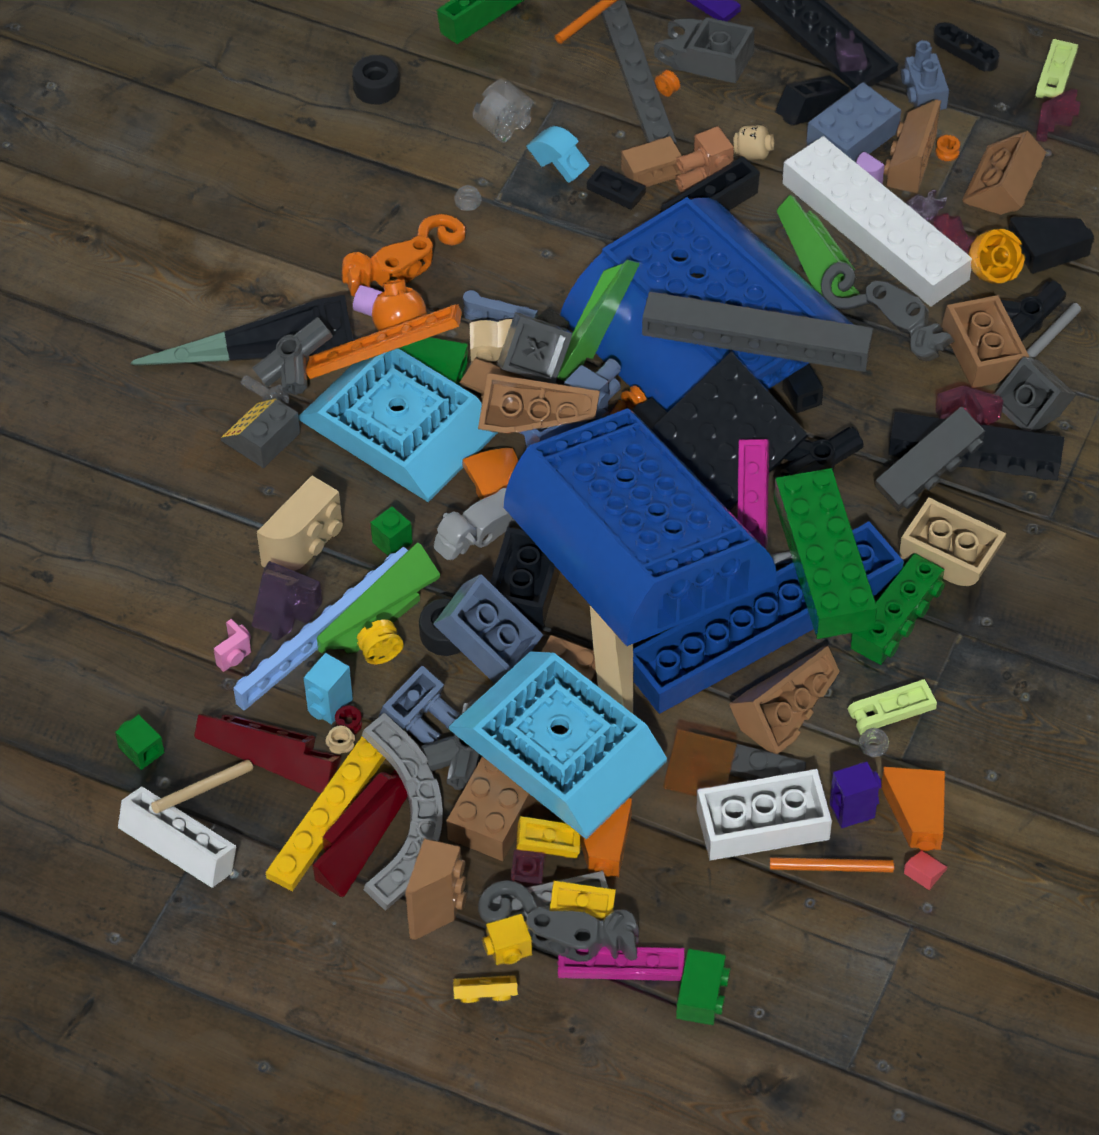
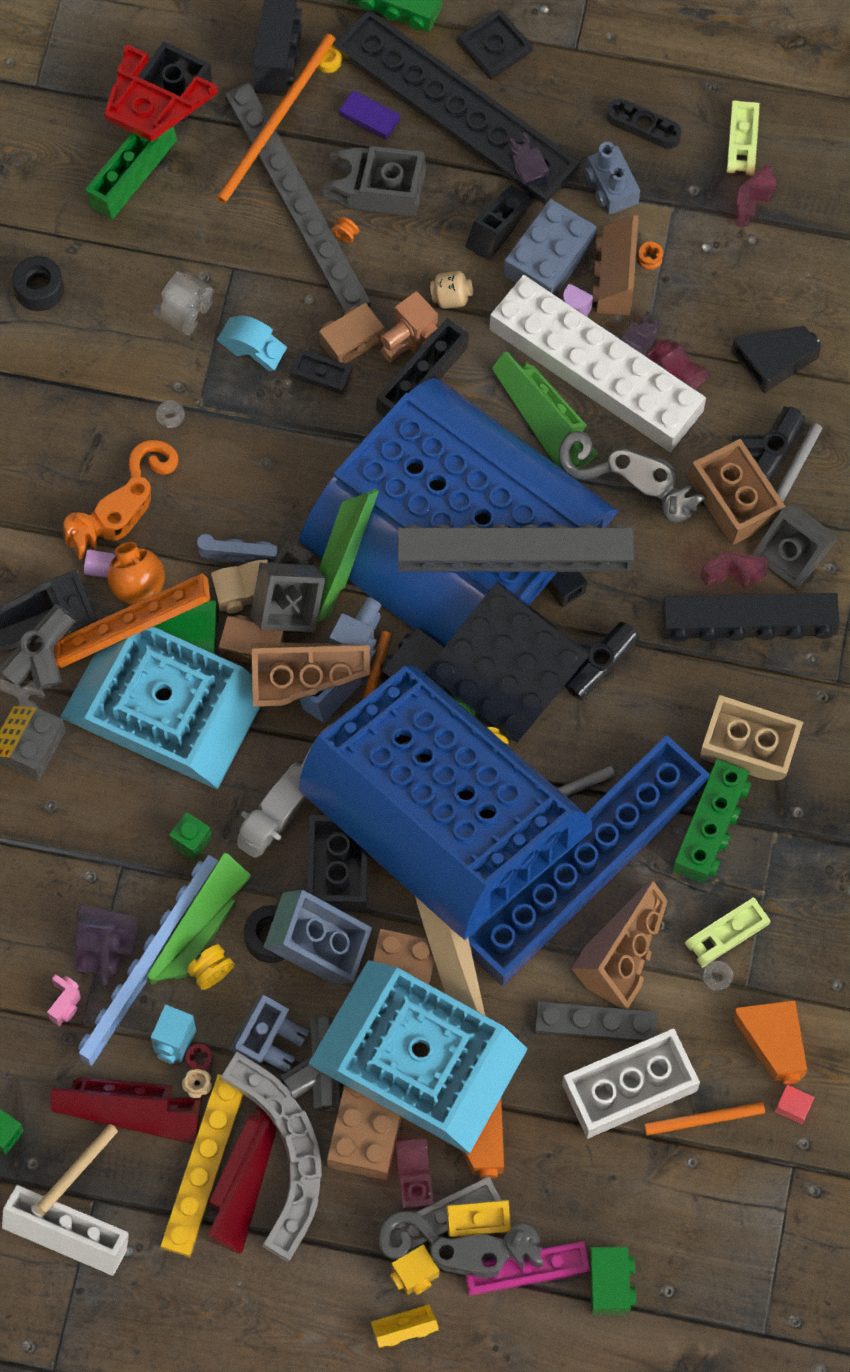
camera: 15 degrees left, 15 degrees up
tan brick [257,475,343,573] -> none
medium nougat slope [406,839,467,940] -> none
orange brick [462,448,518,500] -> none
yellow plate [516,816,580,858] -> none
orange bush [621,385,647,411] -> none
clear orange plate [663,729,737,797] -> none
dark pink tile [738,439,769,550] -> none
green brick [774,468,877,639] -> none
dark purple brick [829,762,882,829] -> none
dark grey brick [875,406,985,512] -> none
medium nougat slope [962,131,1047,215] -> none
light orange cylinder [968,229,1025,284] -> none

